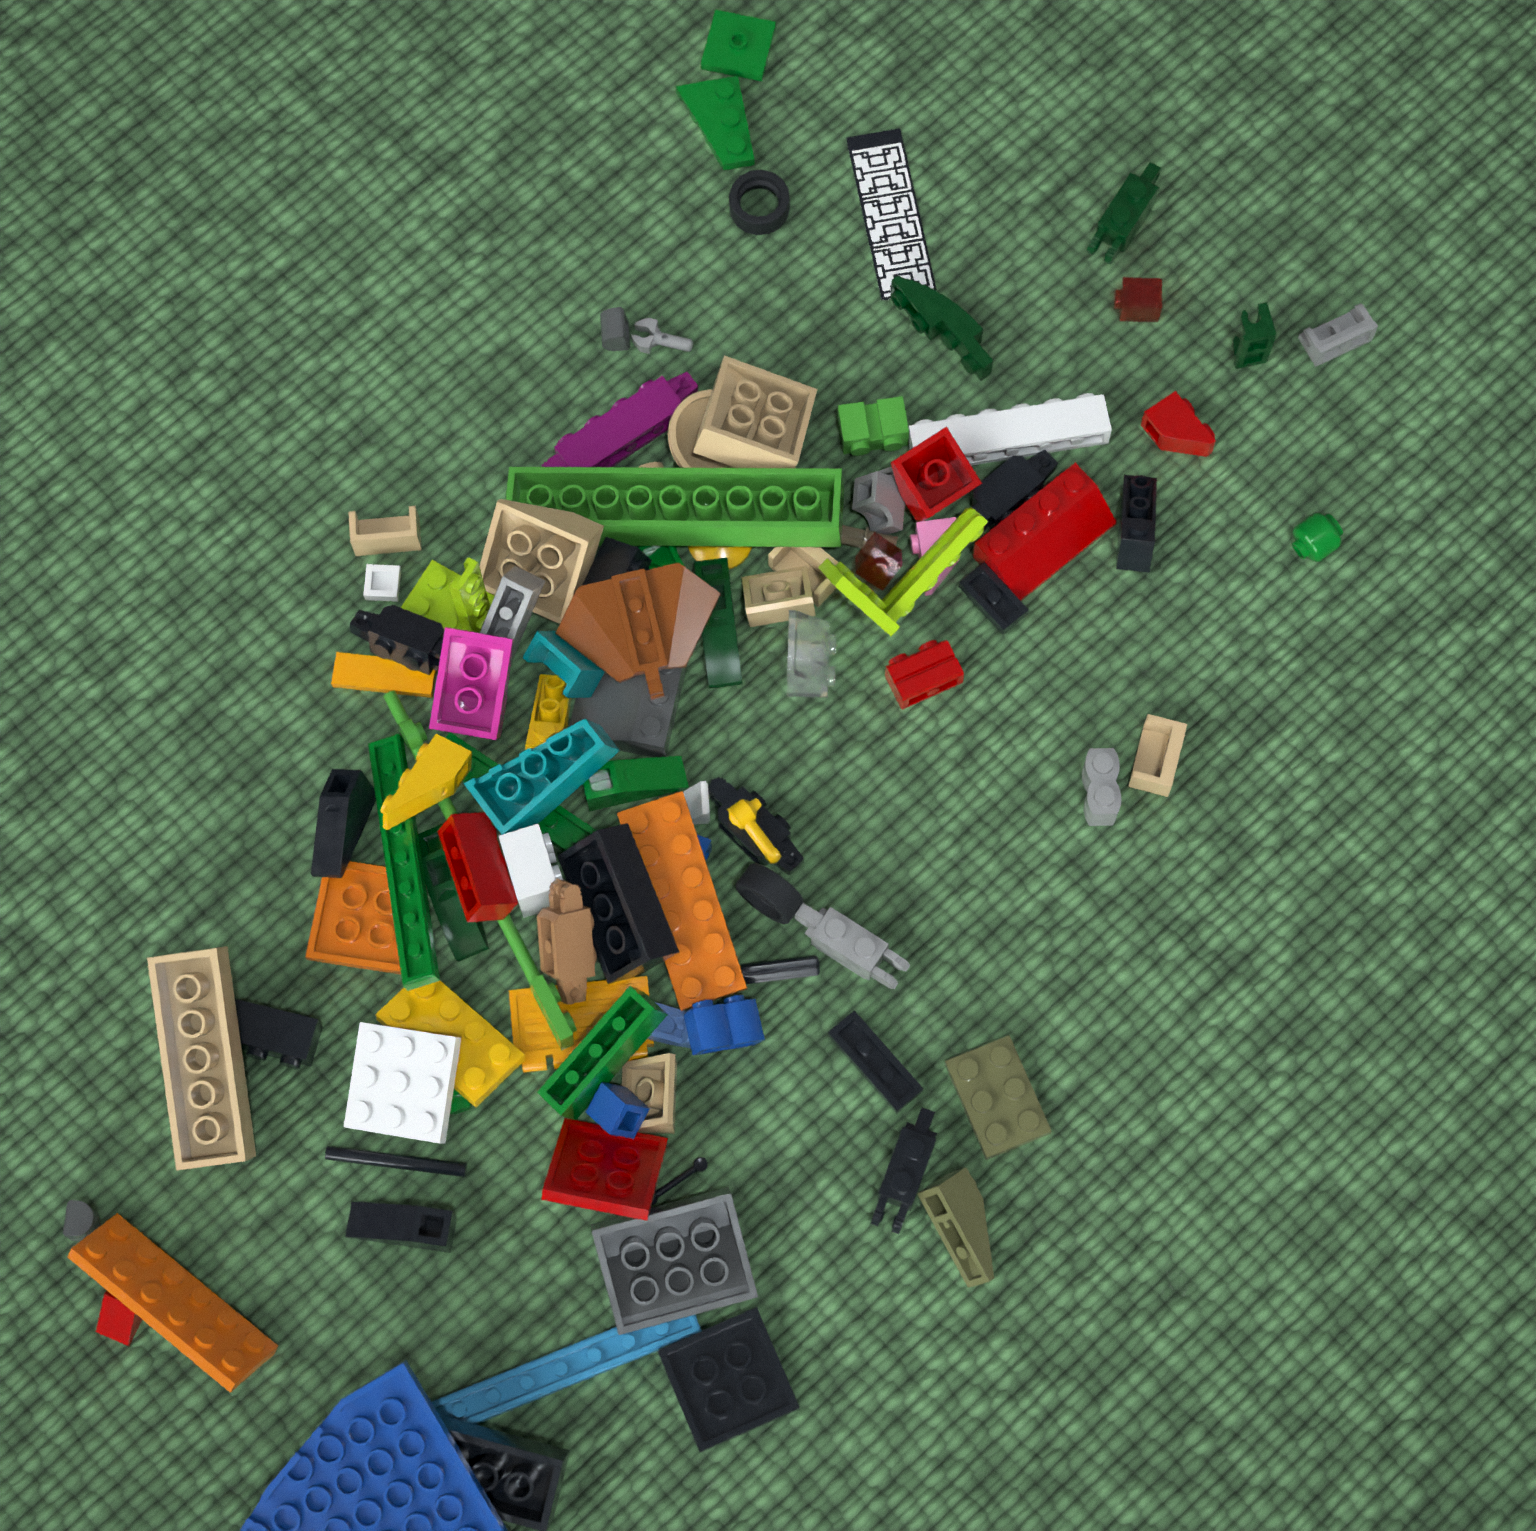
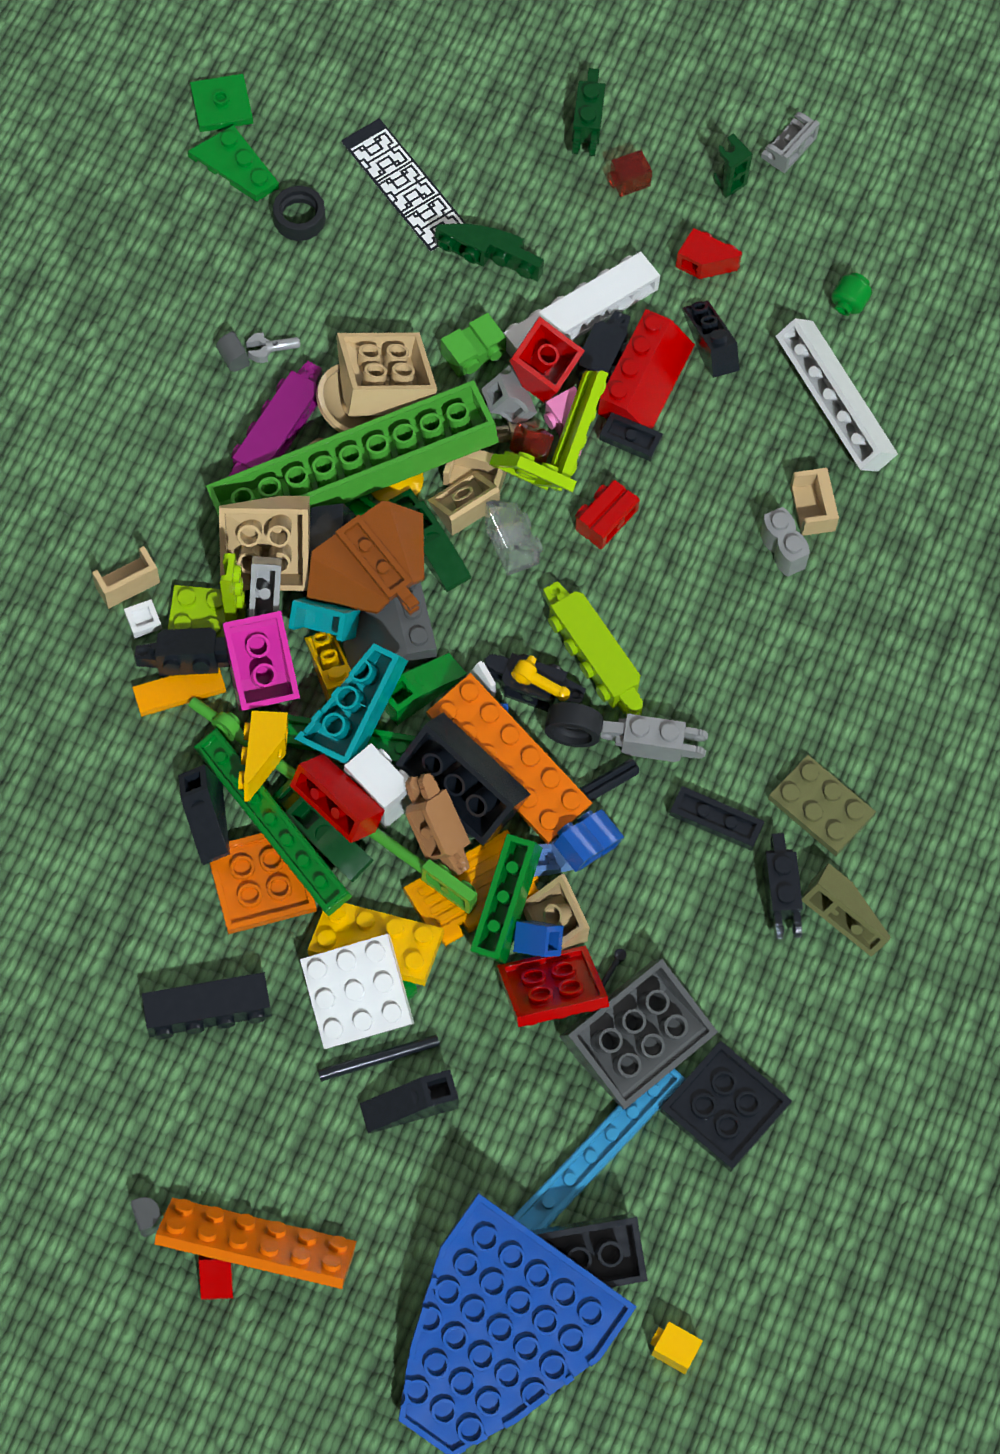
camera: 30 degrees left, 5 degrees down
tan brick [147,946,256,1170] -> none
none -> lime hinge [543,581,643,717]
none -> white brick [776,318,898,471]

